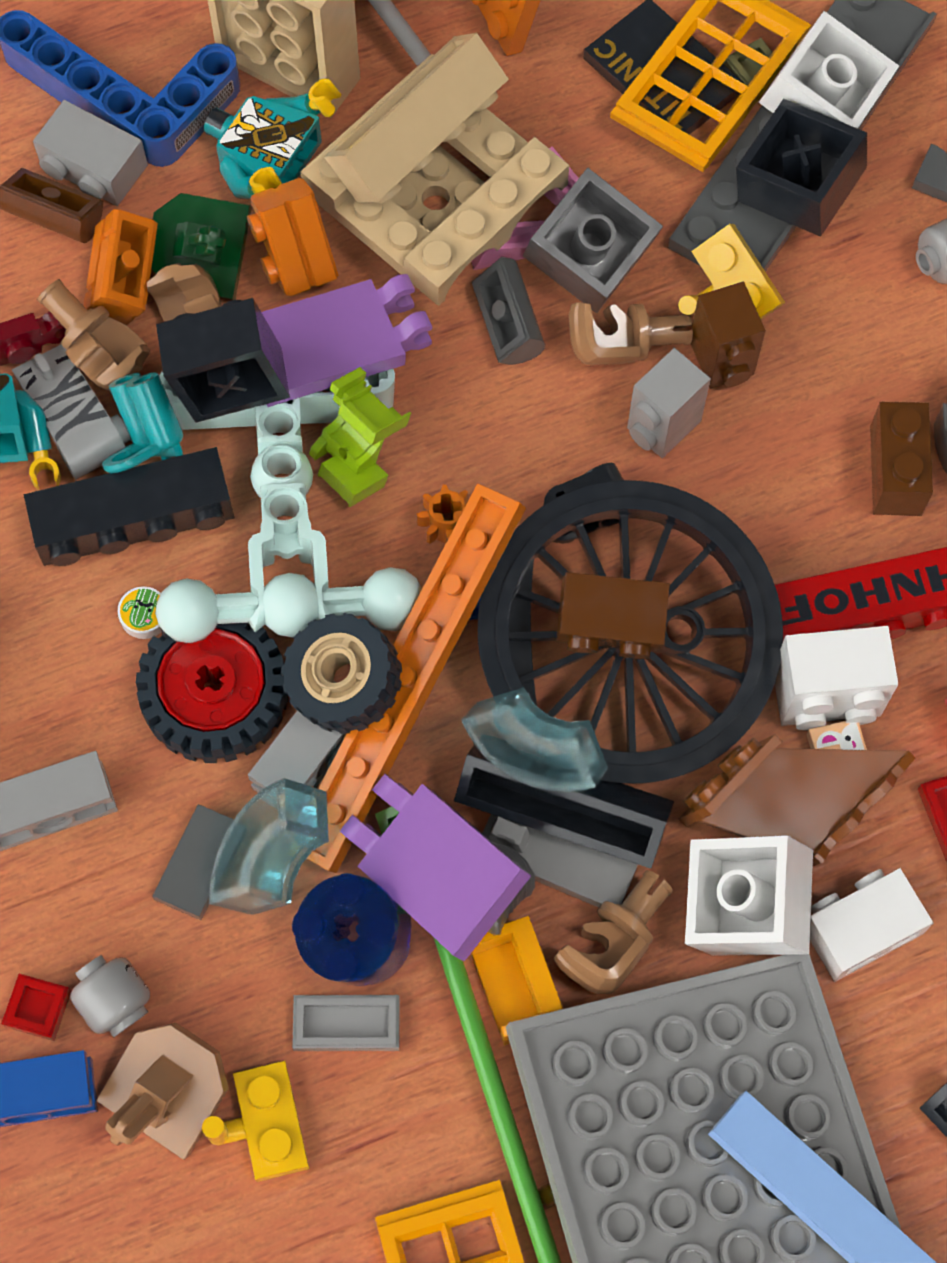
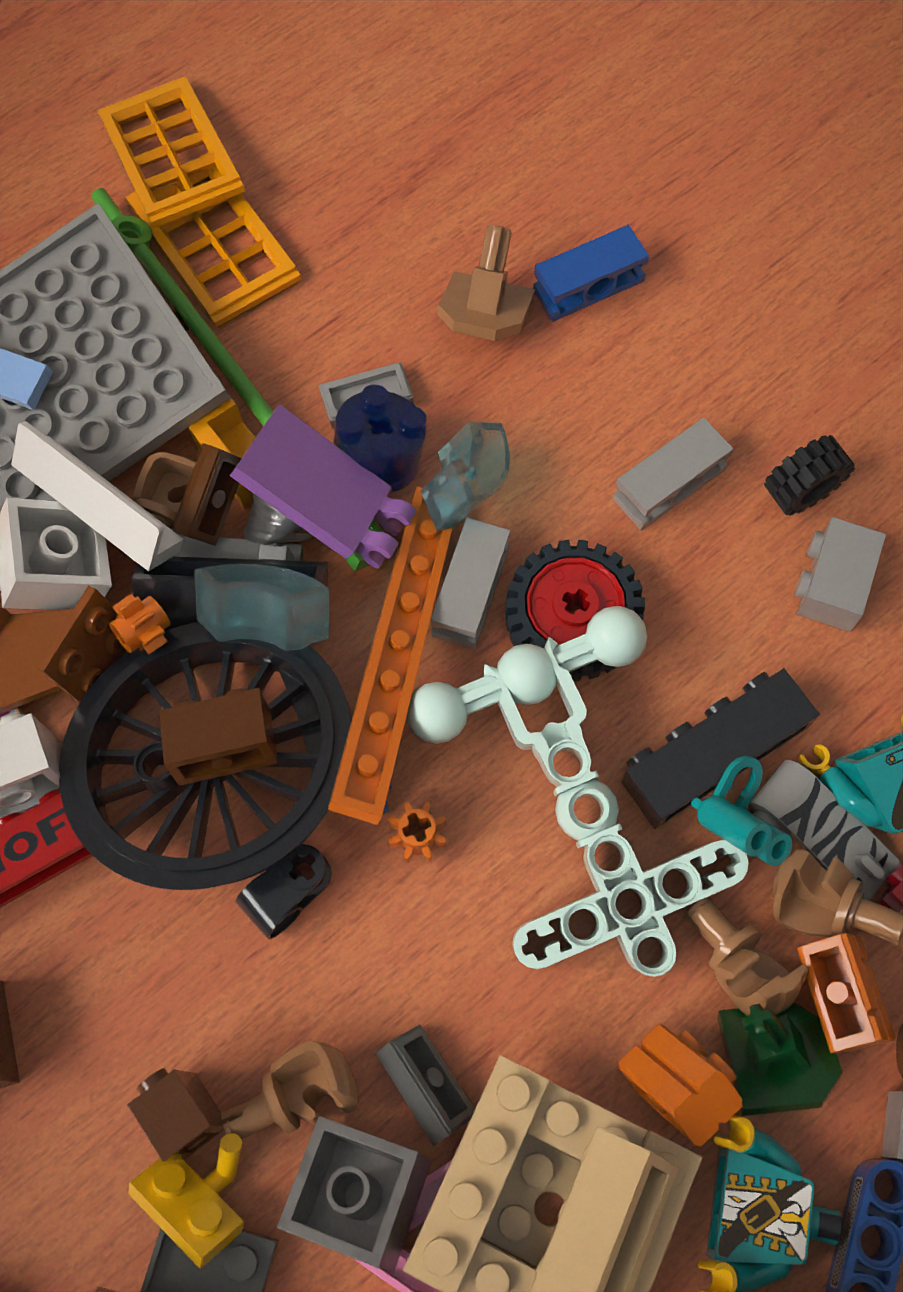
camera: 165 degrees right, 0 degrees up
red tile [1,973,72,1041] -> none
light grey head [70,955,150,1038] -> none
tile [118,586,162,639] -> none
dark grey tile [153,804,246,920] -> none
black brick [156,298,290,423] -> none
yellow plate [202,1061,310,1182] -> none
medium lavender tile [262,274,432,407] -> none
black wheel [281,613,402,734] -> none
lime piece [309,367,411,507] -> none
light grey brick [627,348,711,458] -> none
none -> white panel [11,421,184,571]
none -> orange gear [109,594,171,655]
none -> reddish brown brick [171,443,241,546]

